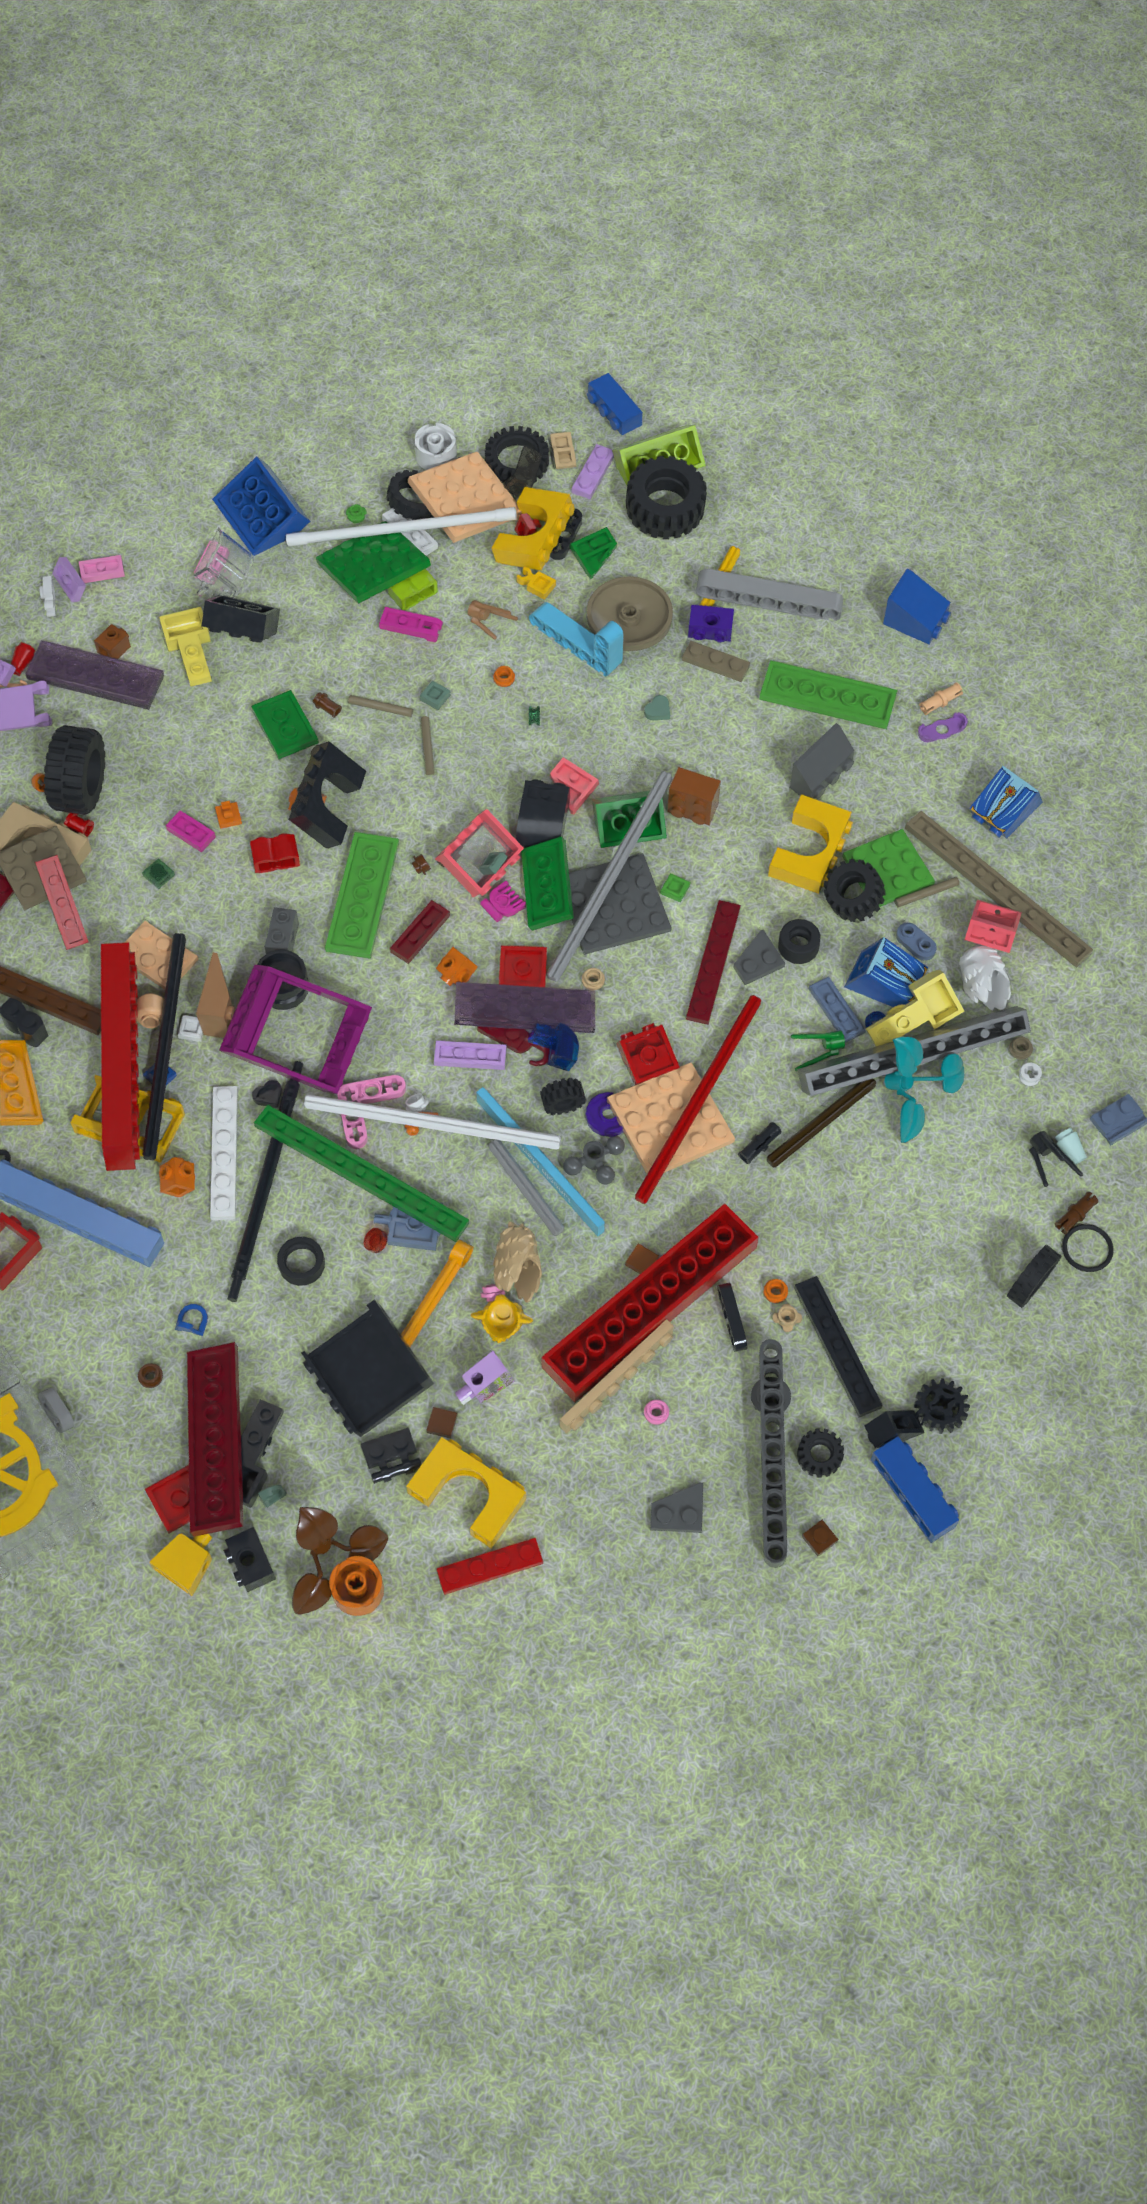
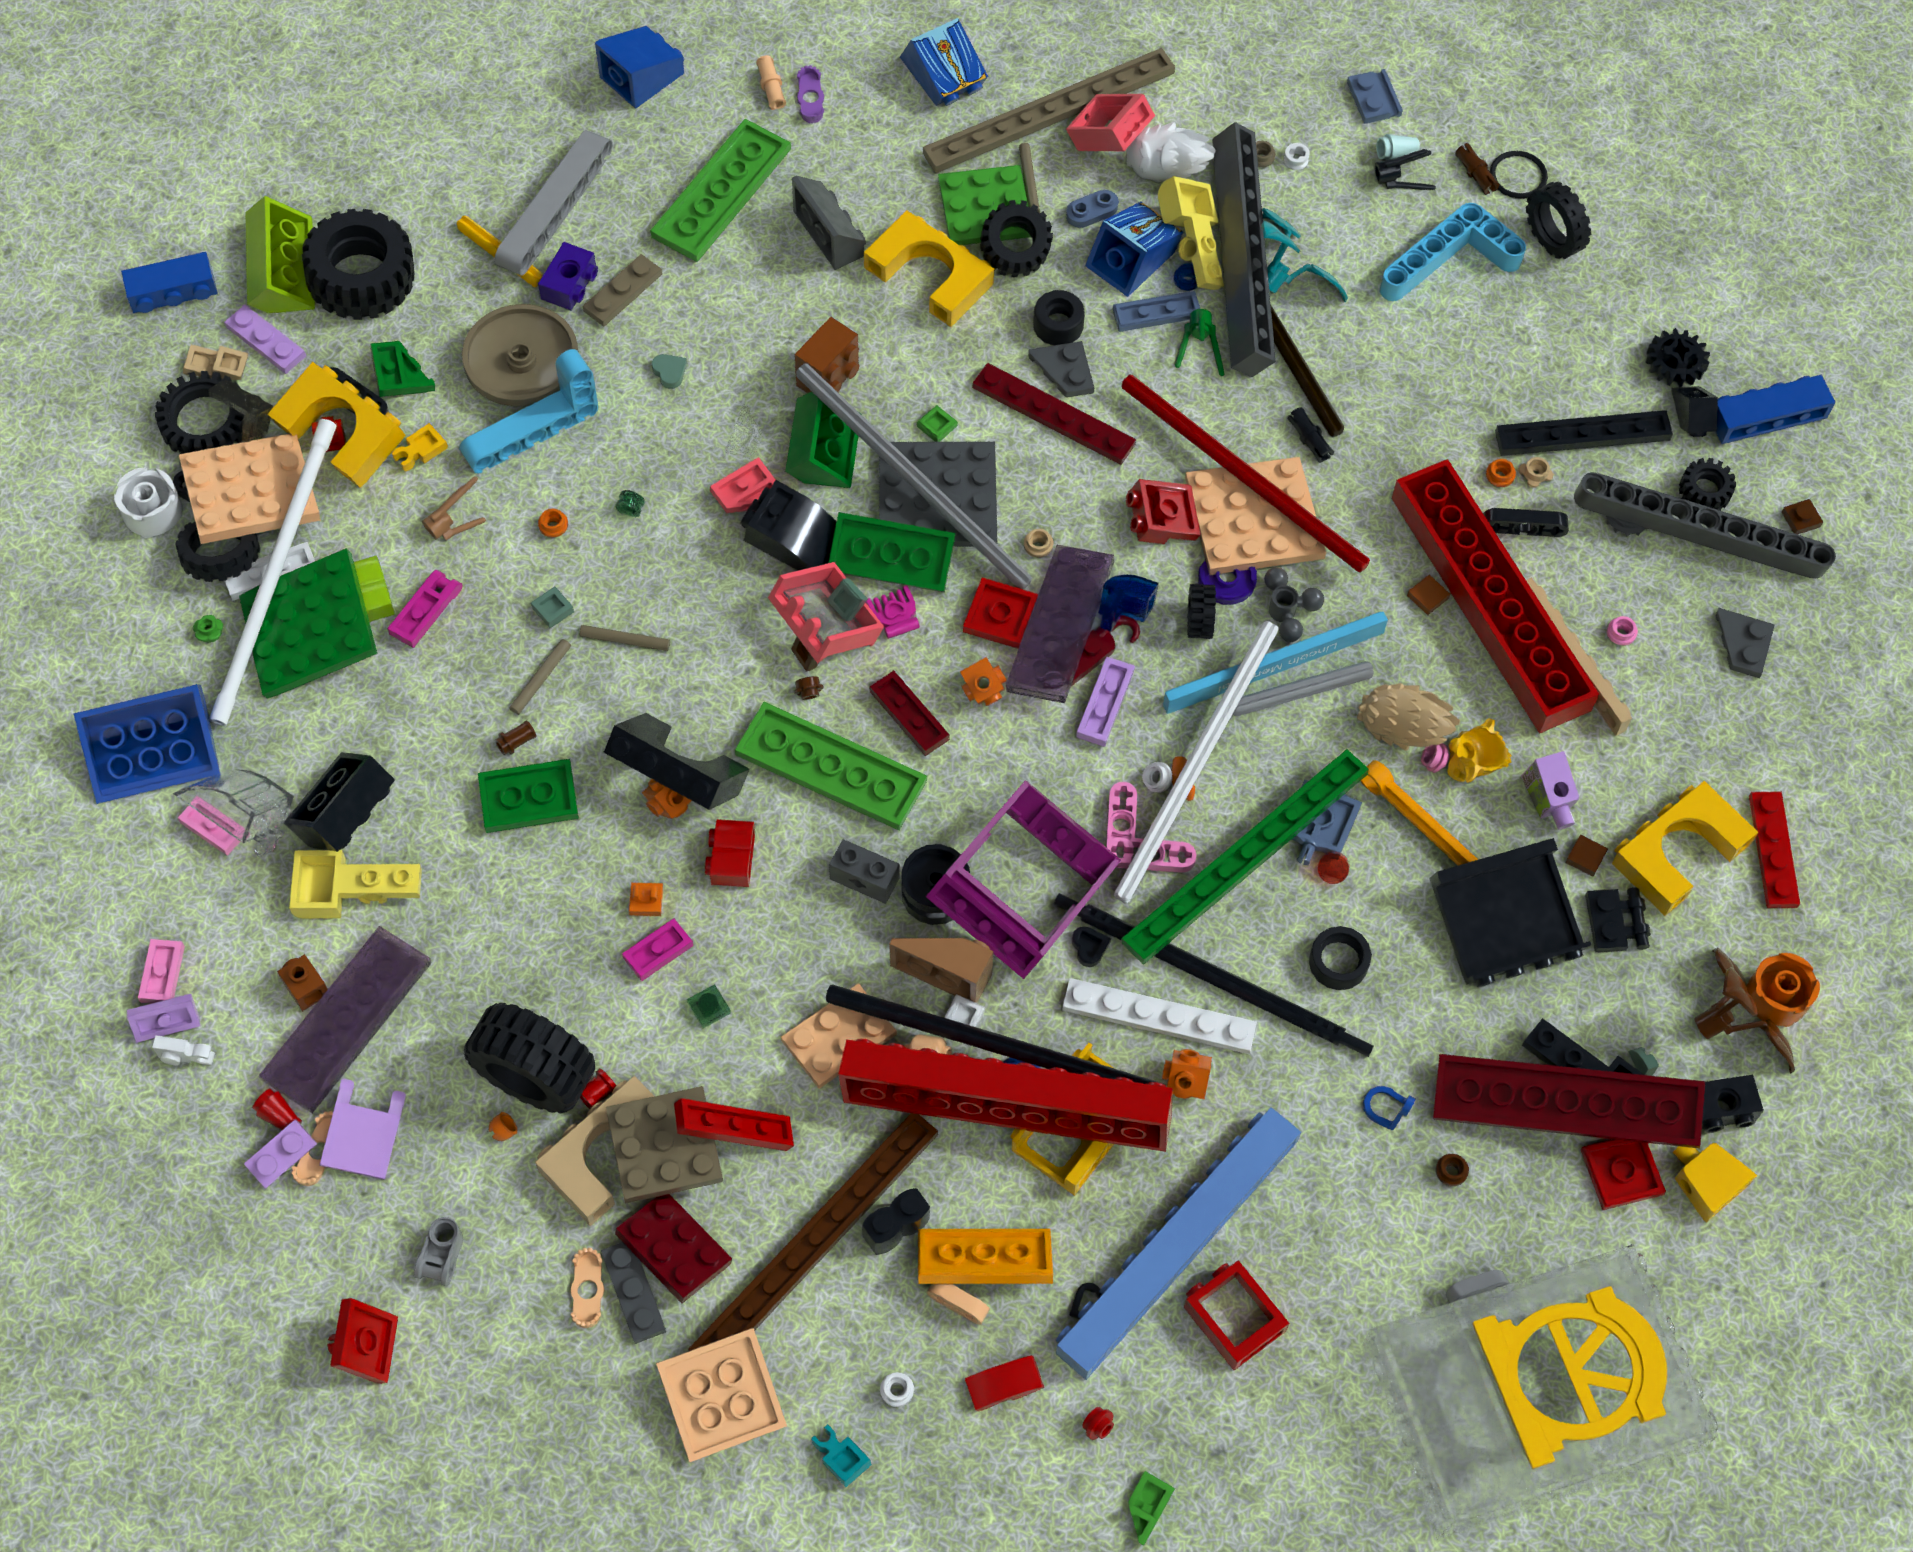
camera: 75 degrees left, 0 degrees up
none -> medium azure beam [1380,203,1526,301]

